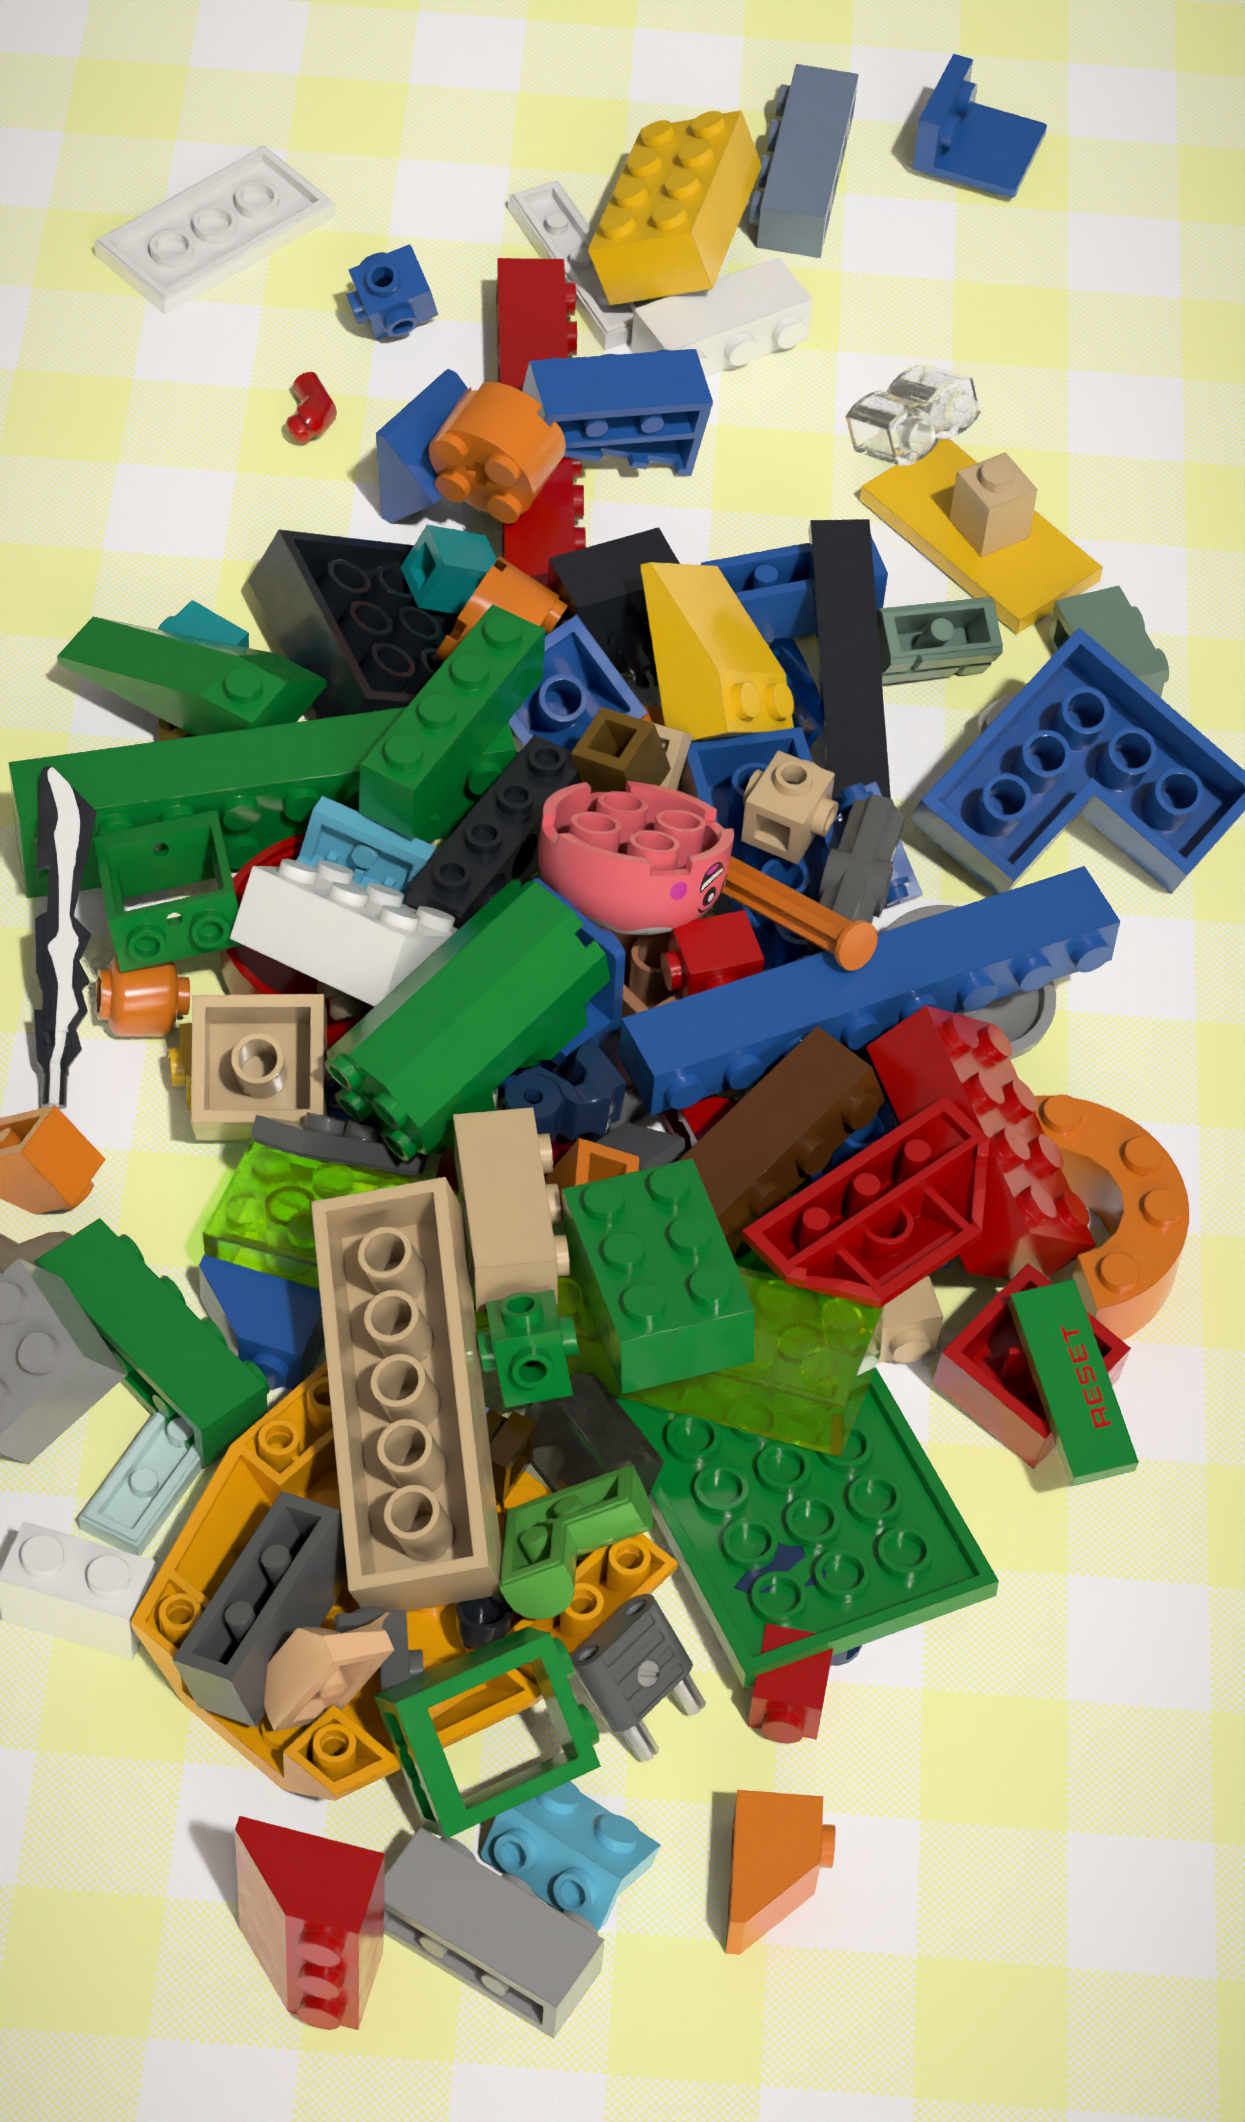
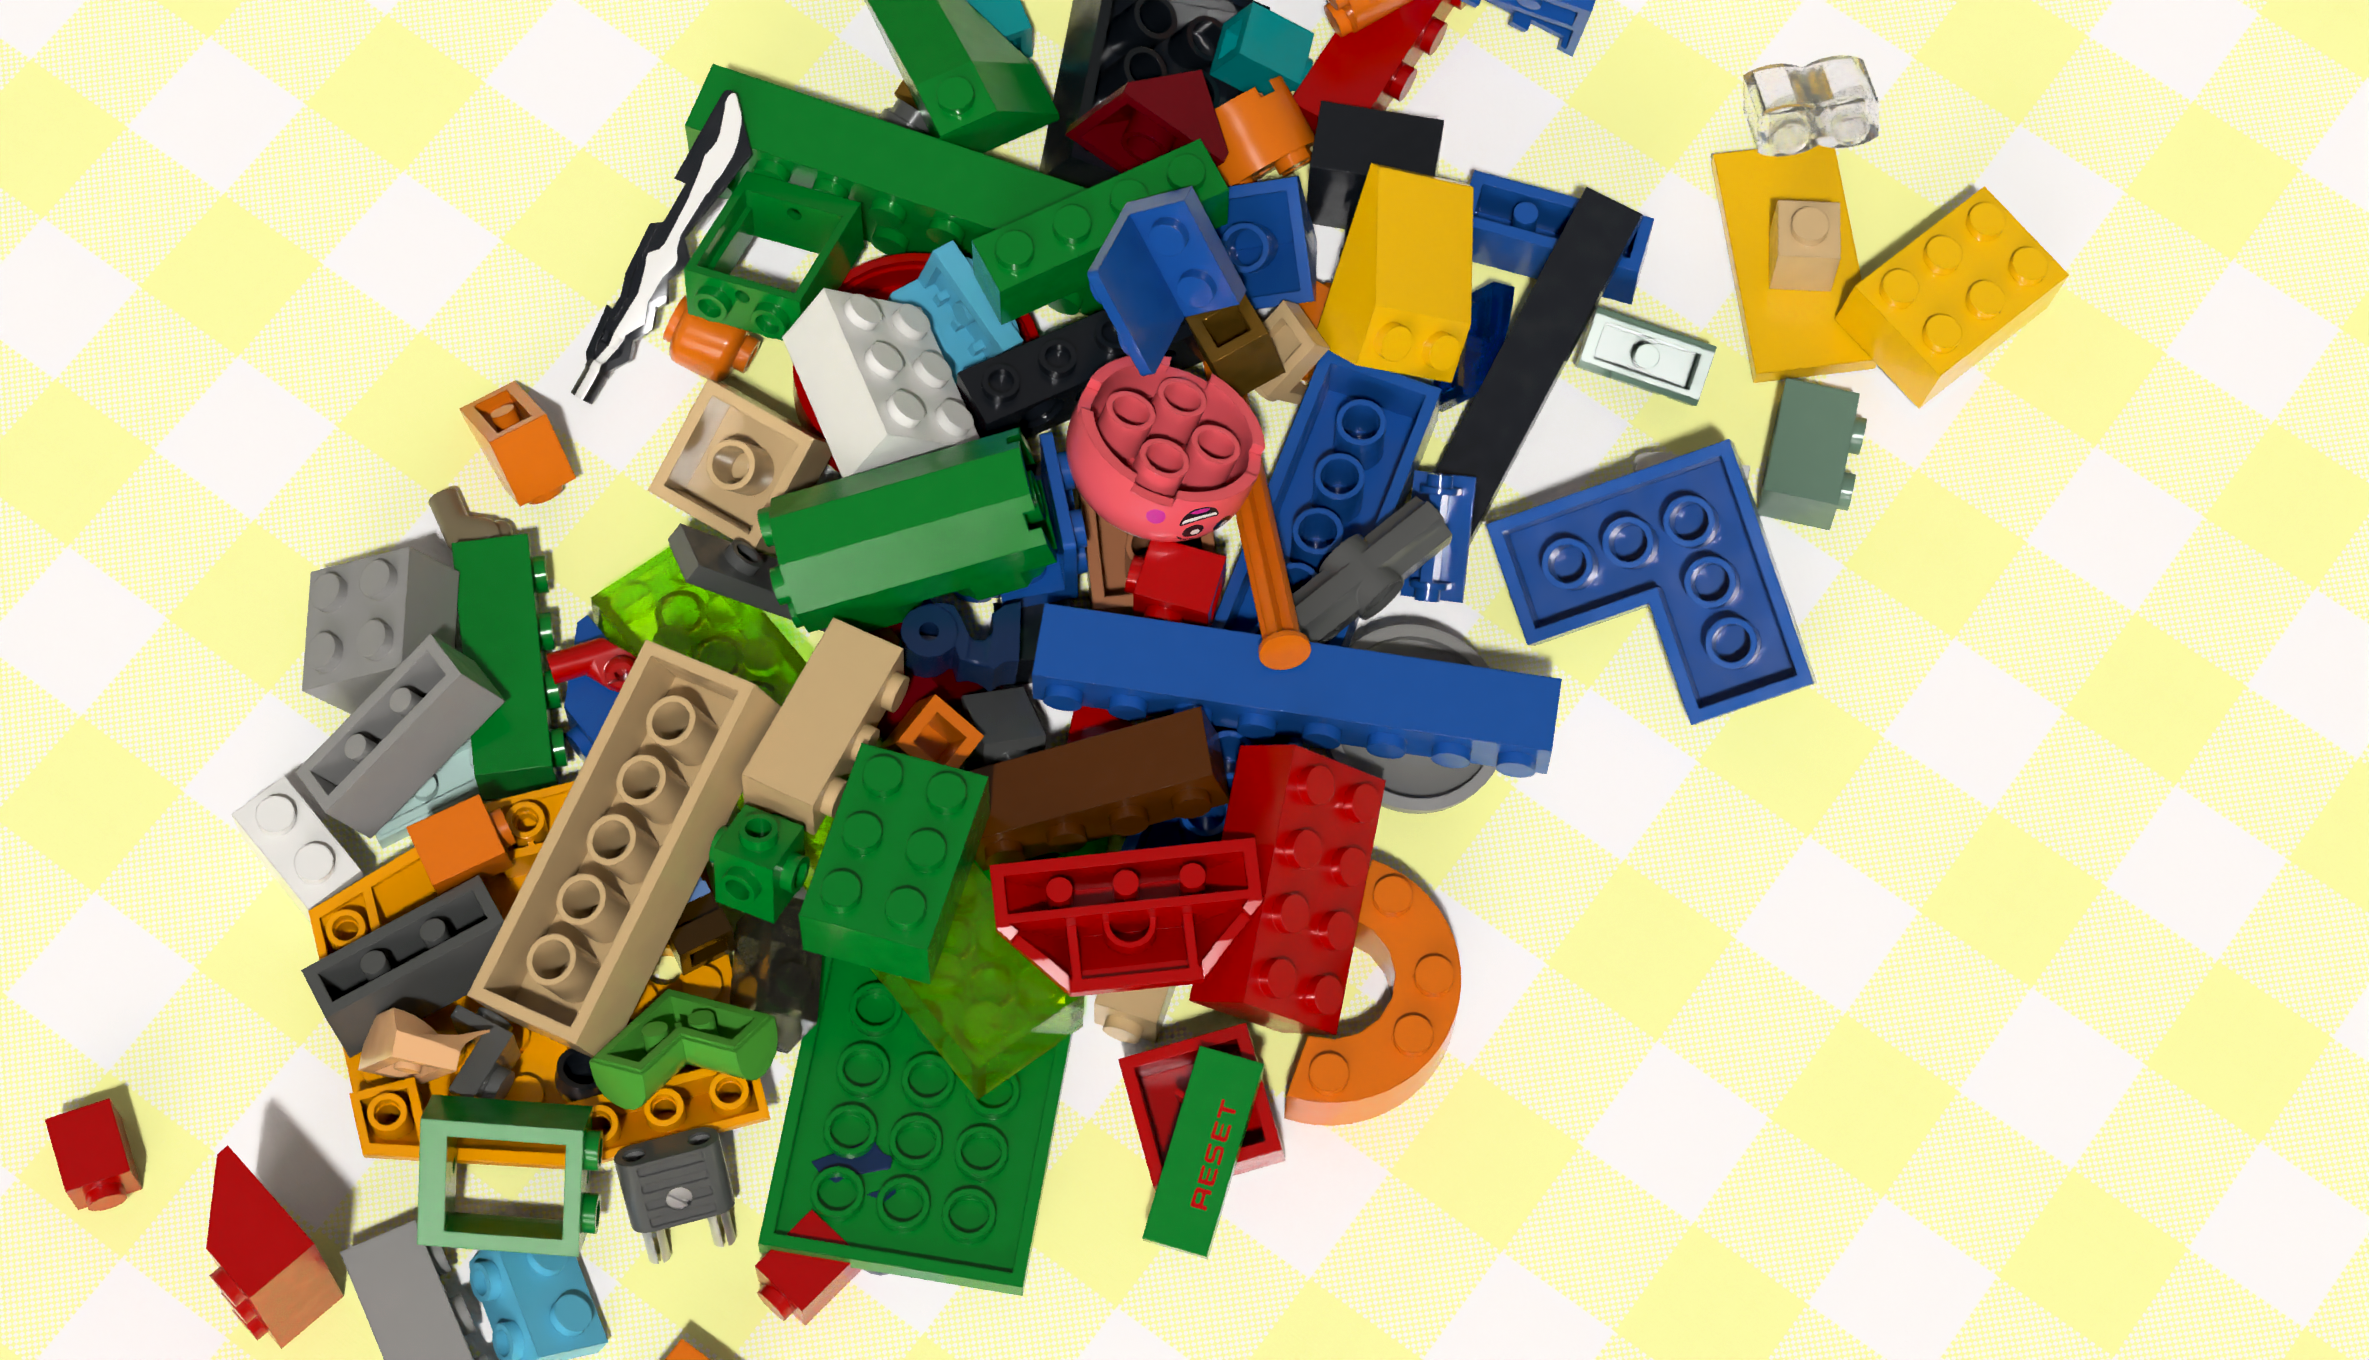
camera: 35 degrees right, 15 degrees up
tan brick [741,750,838,865] -> none
none -> red brick [45,1098,142,1211]
none -> light grey brick [295,634,505,839]
none -> orange brick [406,794,517,896]
none -> red arm [546,638,636,692]
none -> dark red slope [1065,69,1229,173]
none -> blue bracket [1087,186,1247,376]
none -> yellow brick [1835,186,2069,408]

